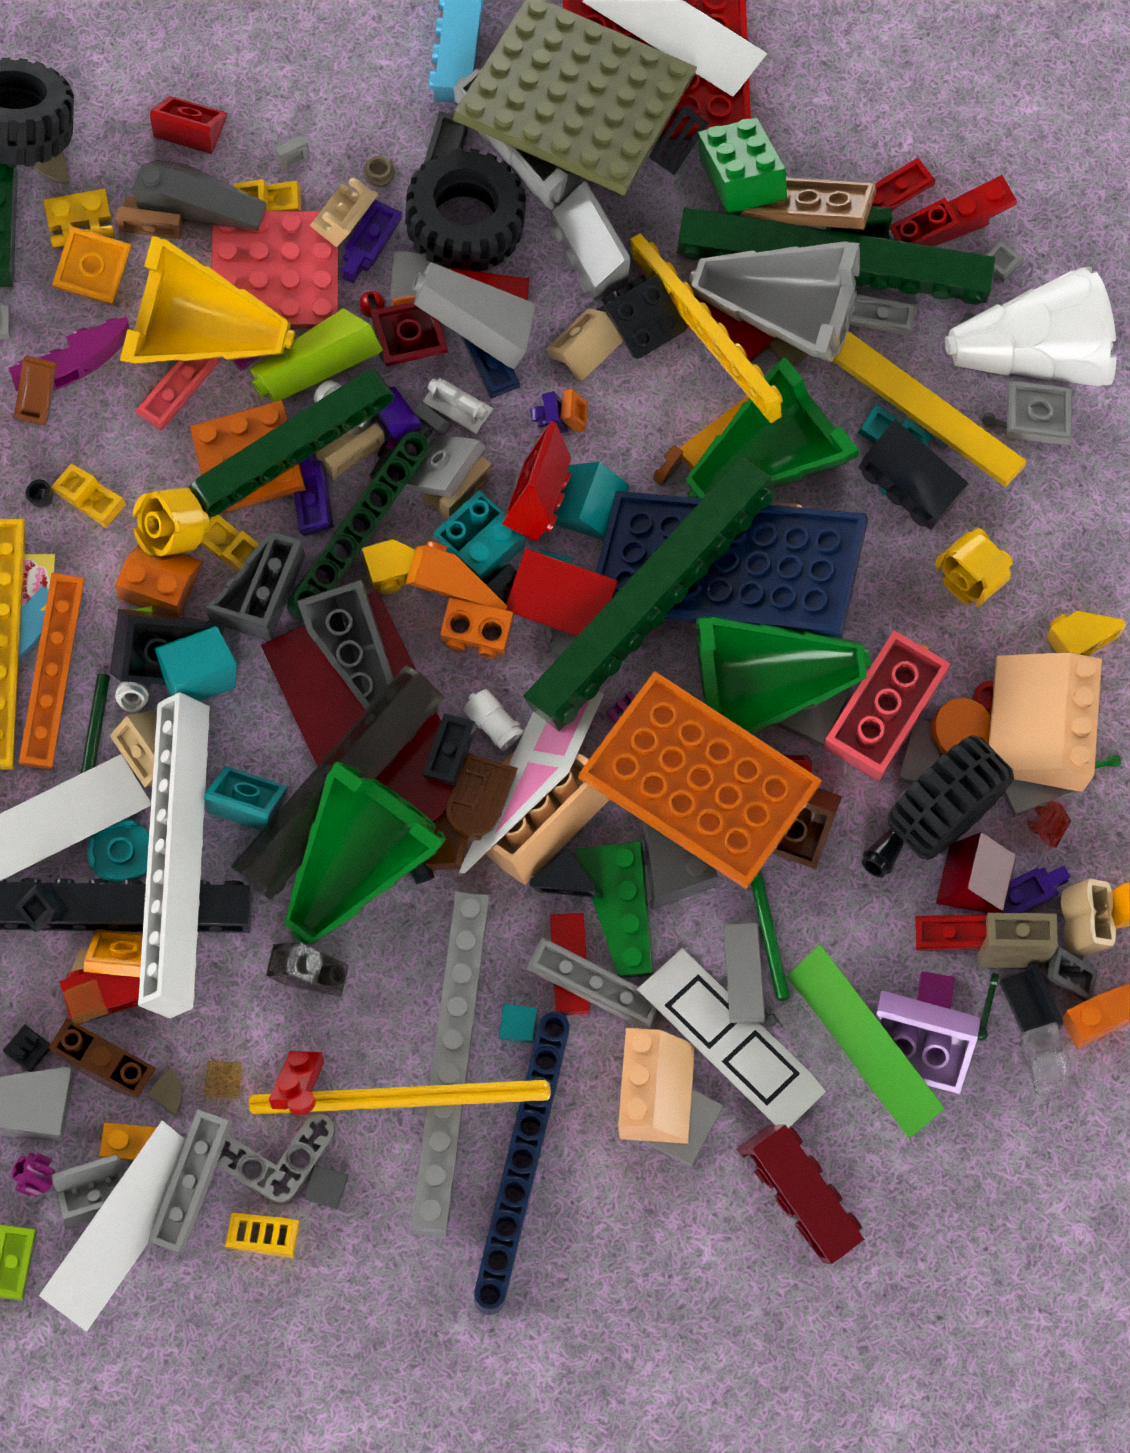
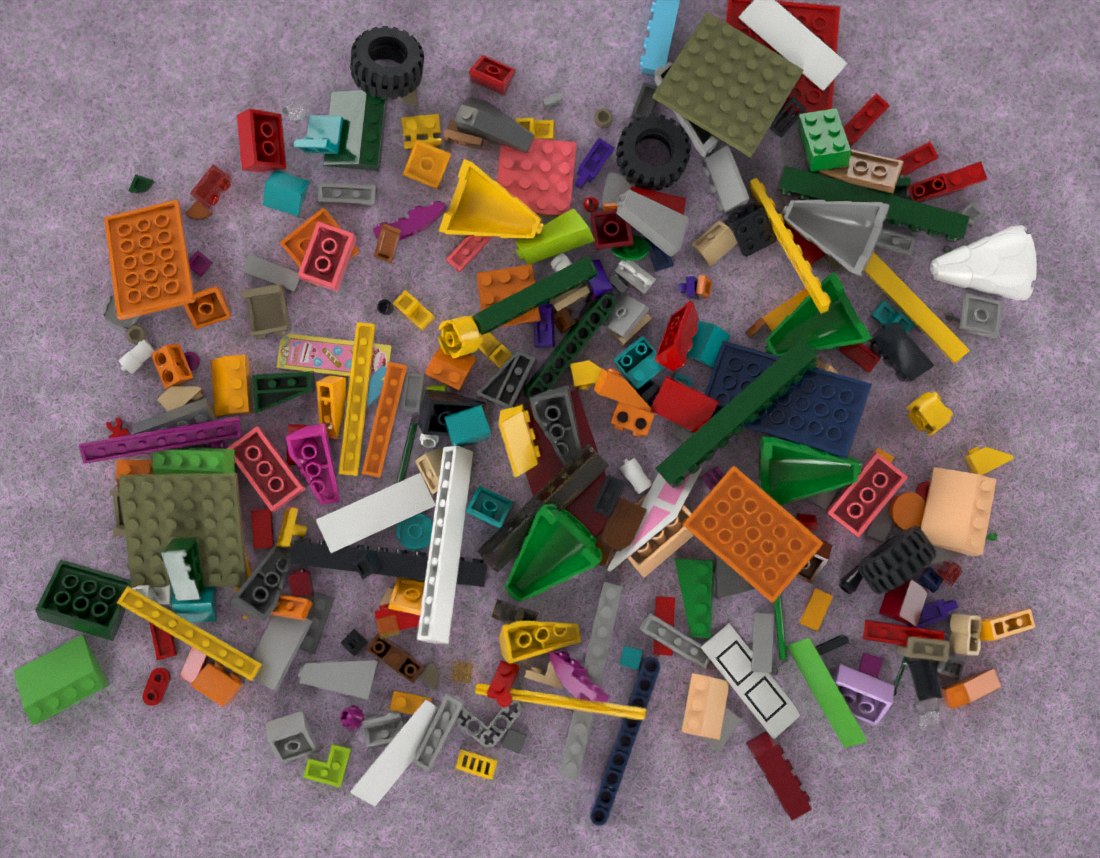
camera: 10 degrees right, 15 degrees up
tan hinge [309,178,378,248] -> none
black slope [530,849,603,899] -> none
none -> light grey tile [401,372,425,412]
none -> yellow slope [499,405,541,477]
none -> yellow wedge [499,621,581,664]
none -> tan slope [524,660,563,689]
none -> magenta slope [549,650,610,703]
none -> reddish brown tile [554,308,578,334]
none -> green dish [611,235,649,261]
none -> light orange tile [799,588,833,632]
none -> black tile [815,635,850,656]
none -> red tile [838,343,881,373]
none -> red tile [843,93,890,147]
none -> dark blue plate [919,566,944,593]

